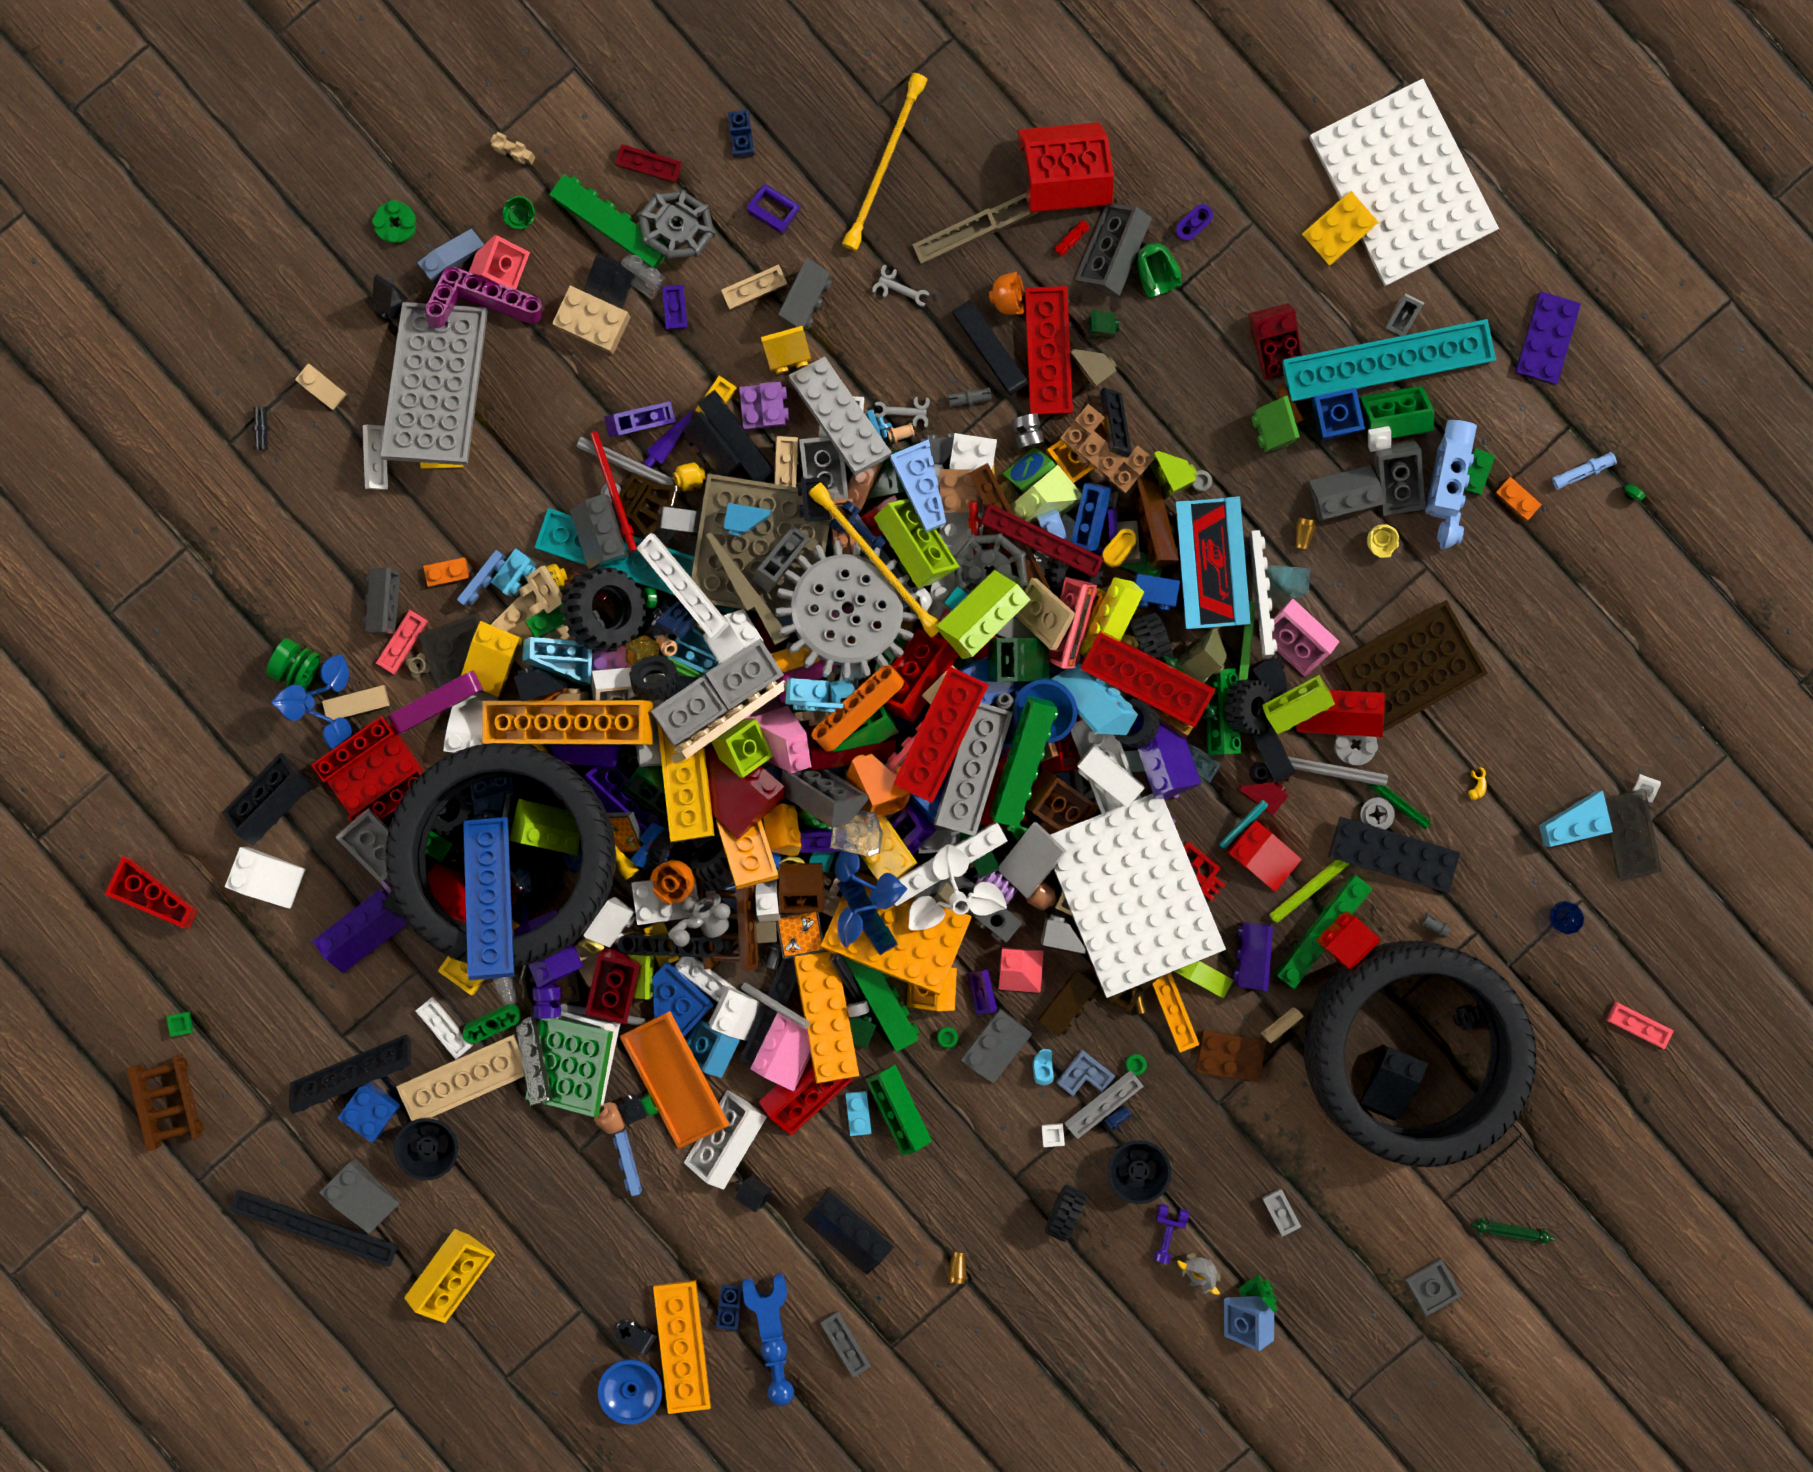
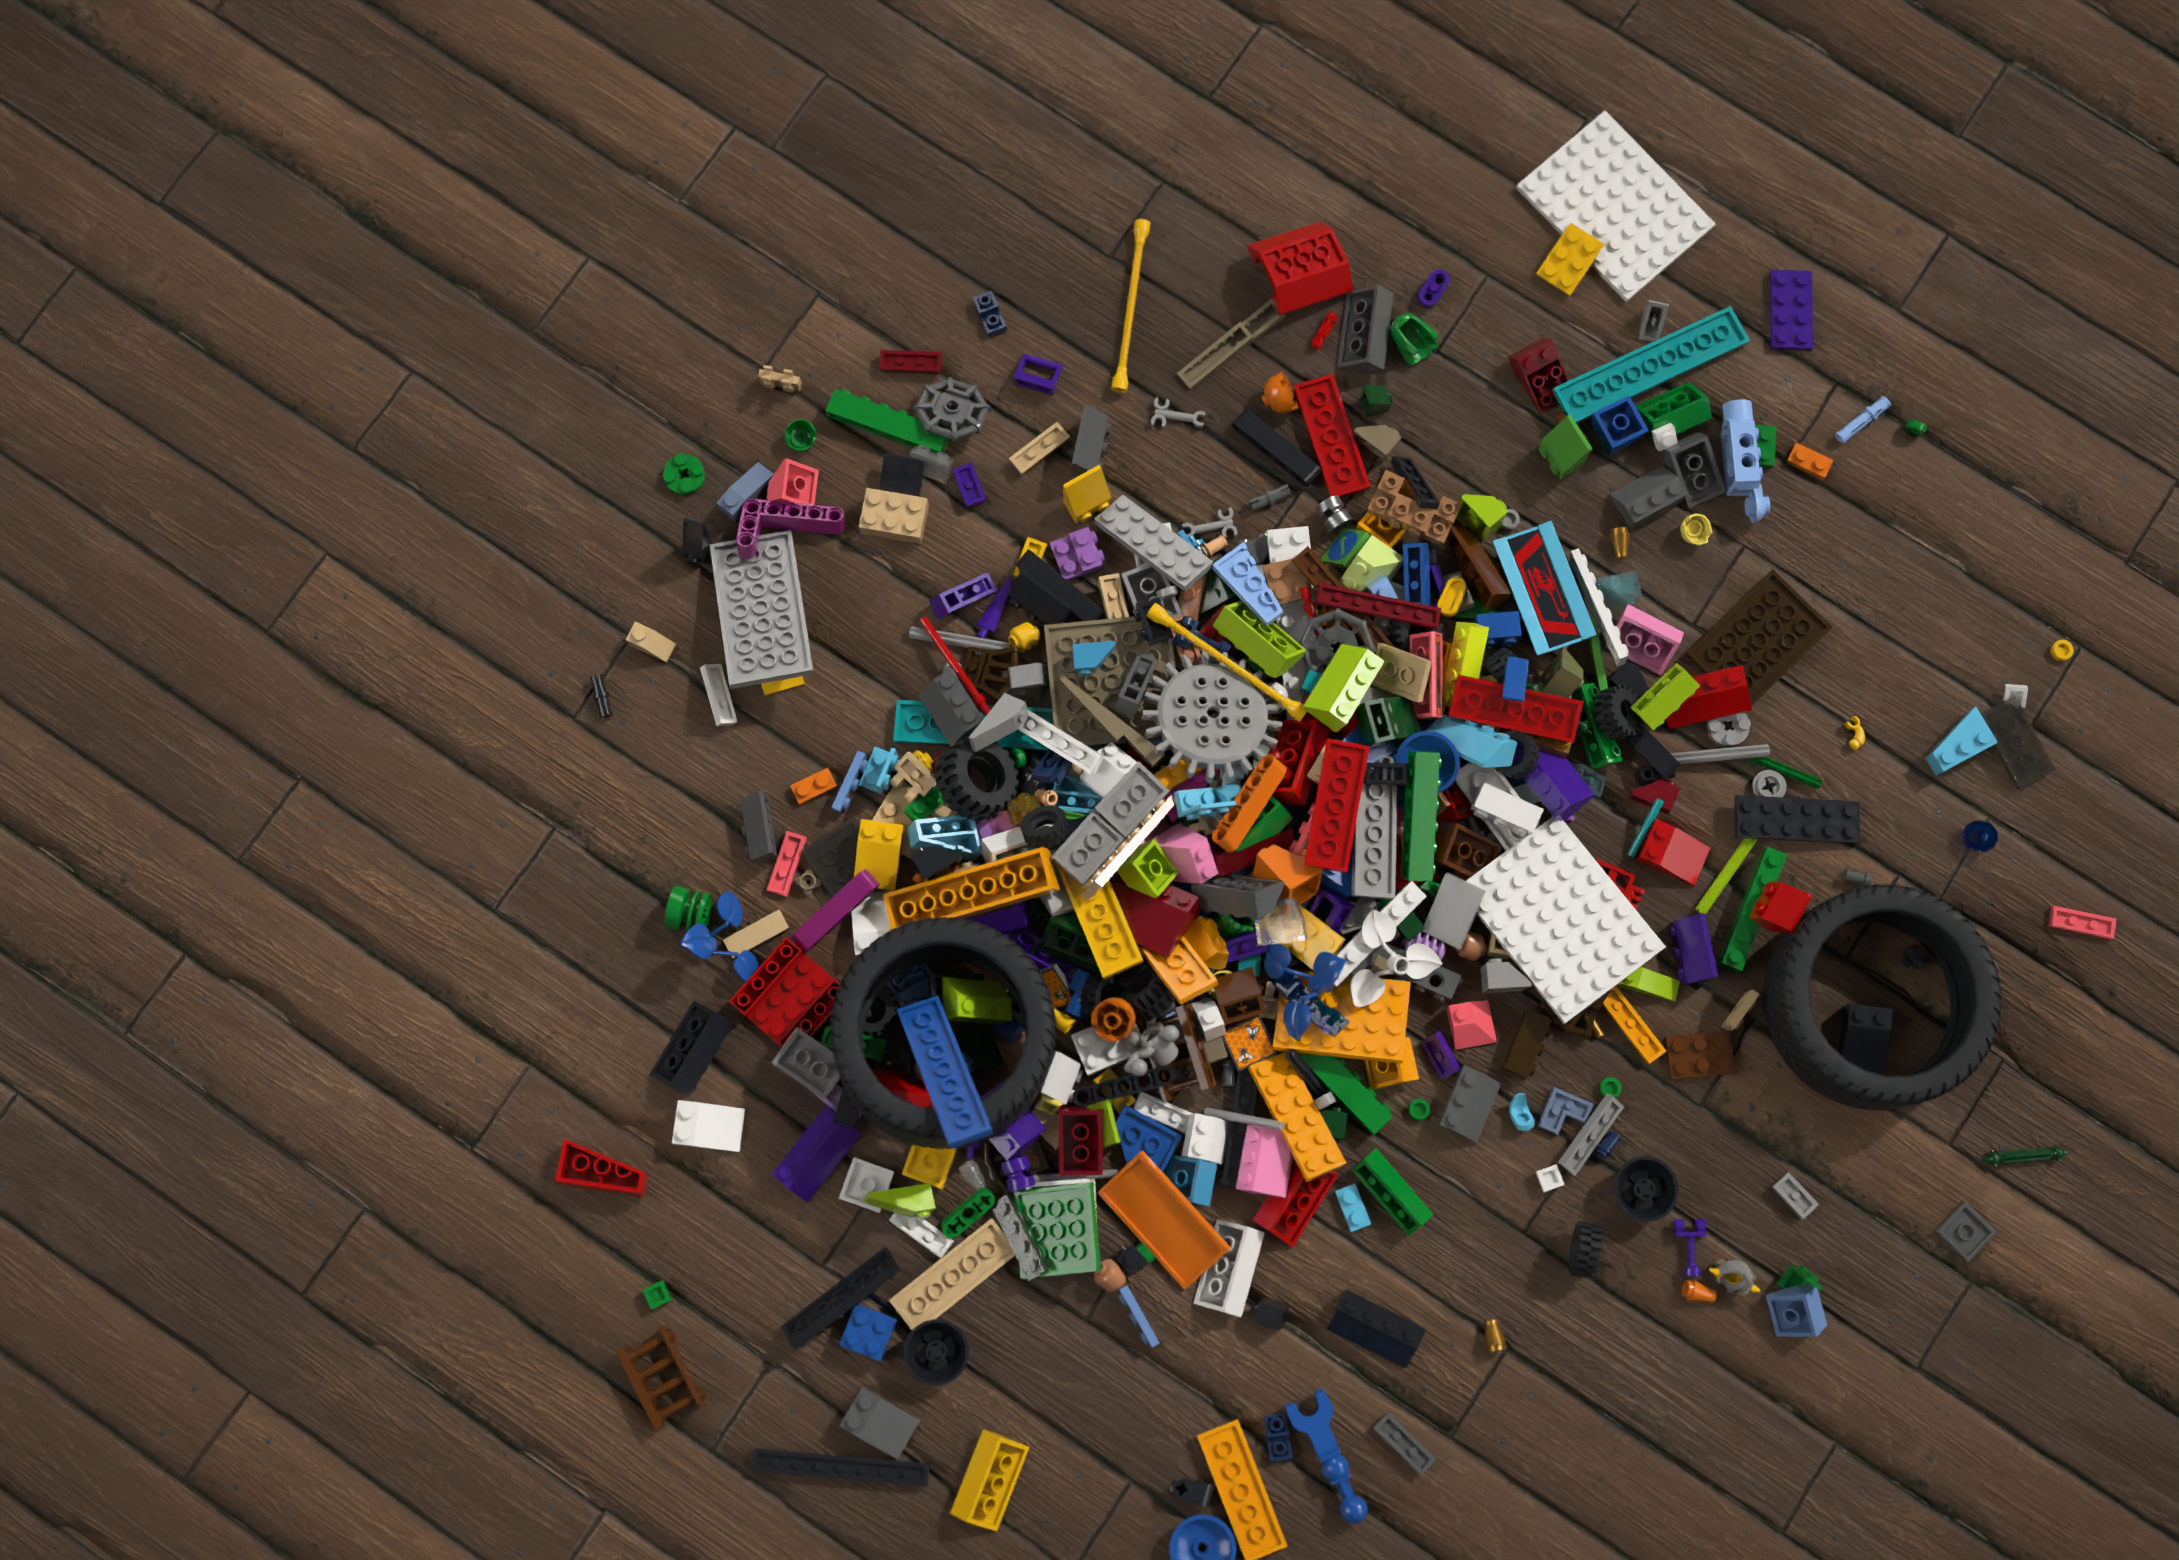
camera: 15 degrees left, 10 degrees down
none -> white plate [839,1157,894,1213]
none -> lime slope [863,1183,936,1219]
none -> light grey slope [969,693,1029,752]
none -> light grey tile [1156,585,1178,600]
none -> black slope [1364,762,1407,787]
none -> blue slope [1502,656,1529,702]
none -> orange cone [1682,1279,1716,1303]
none -> yellow tile [2050,640,2073,661]

